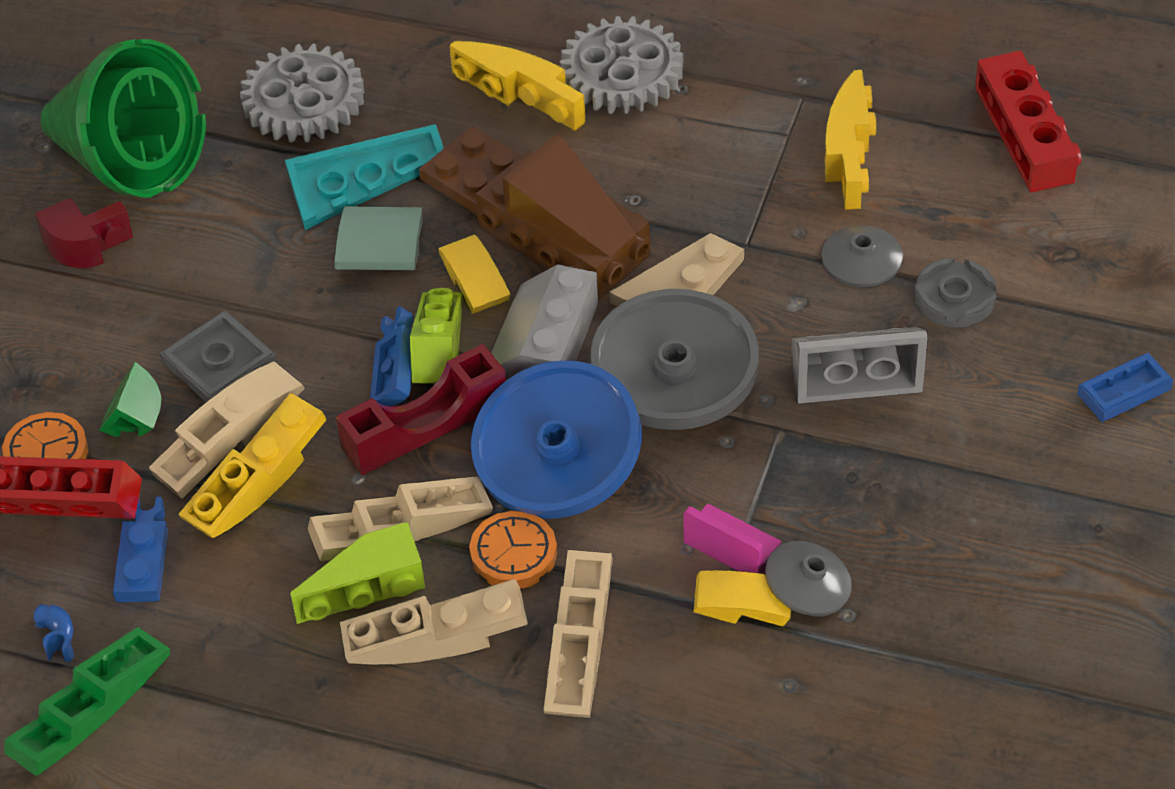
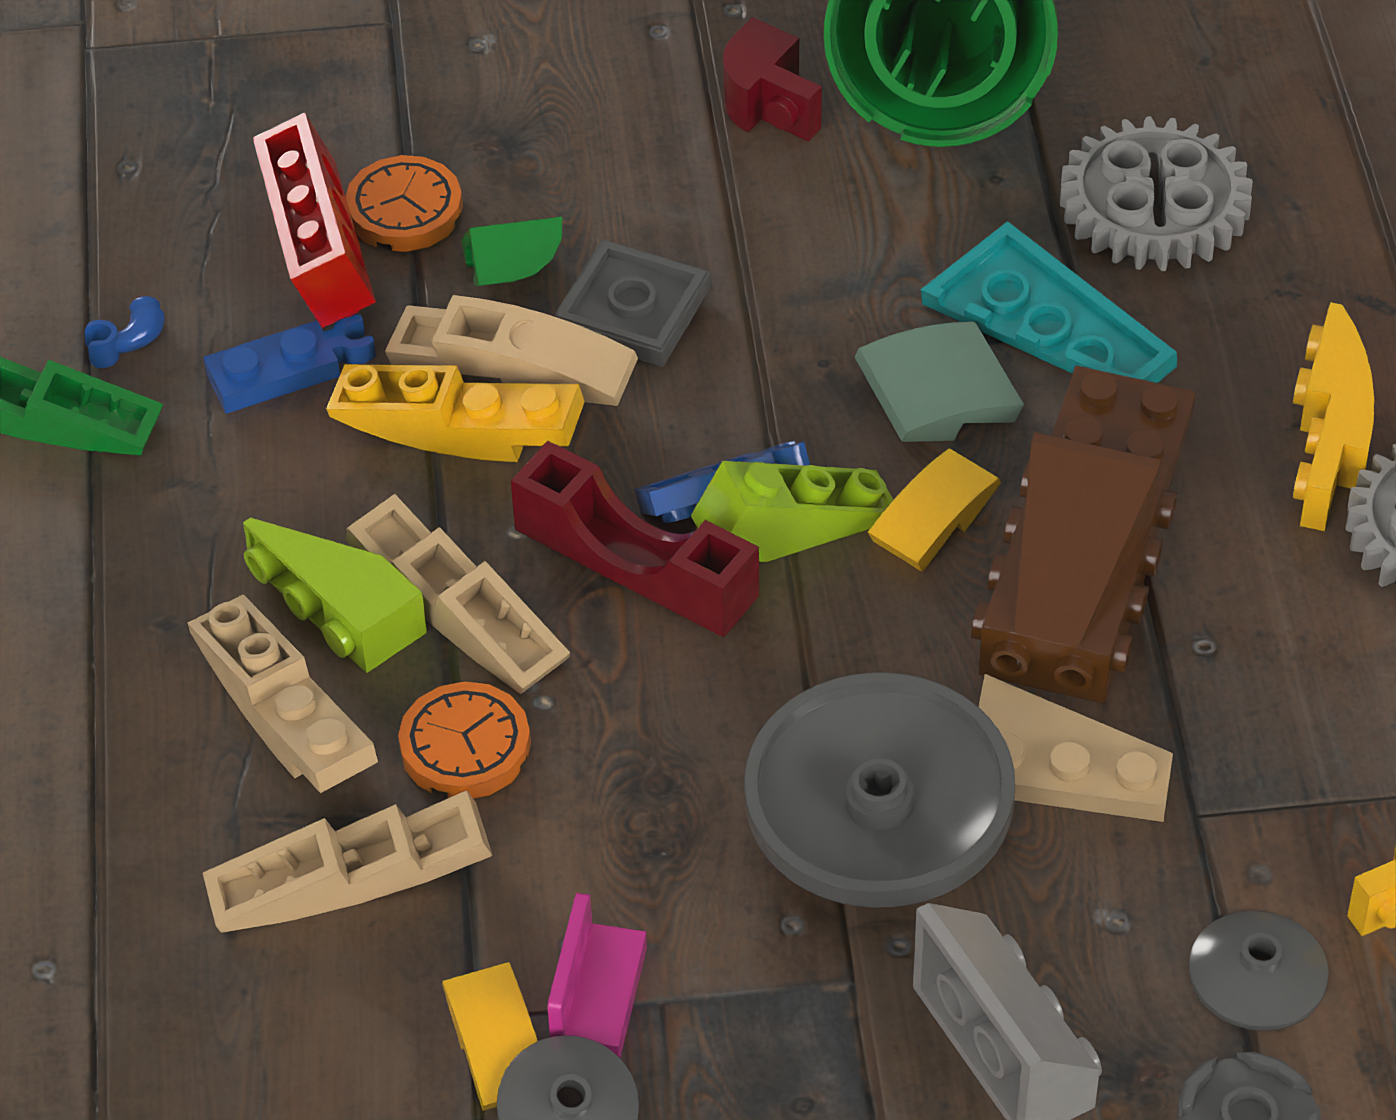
camera: 65 degrees right, 0 degrees up
blue dish [471,361,642,519] -> none
light grey slope [491,265,598,381] -> none

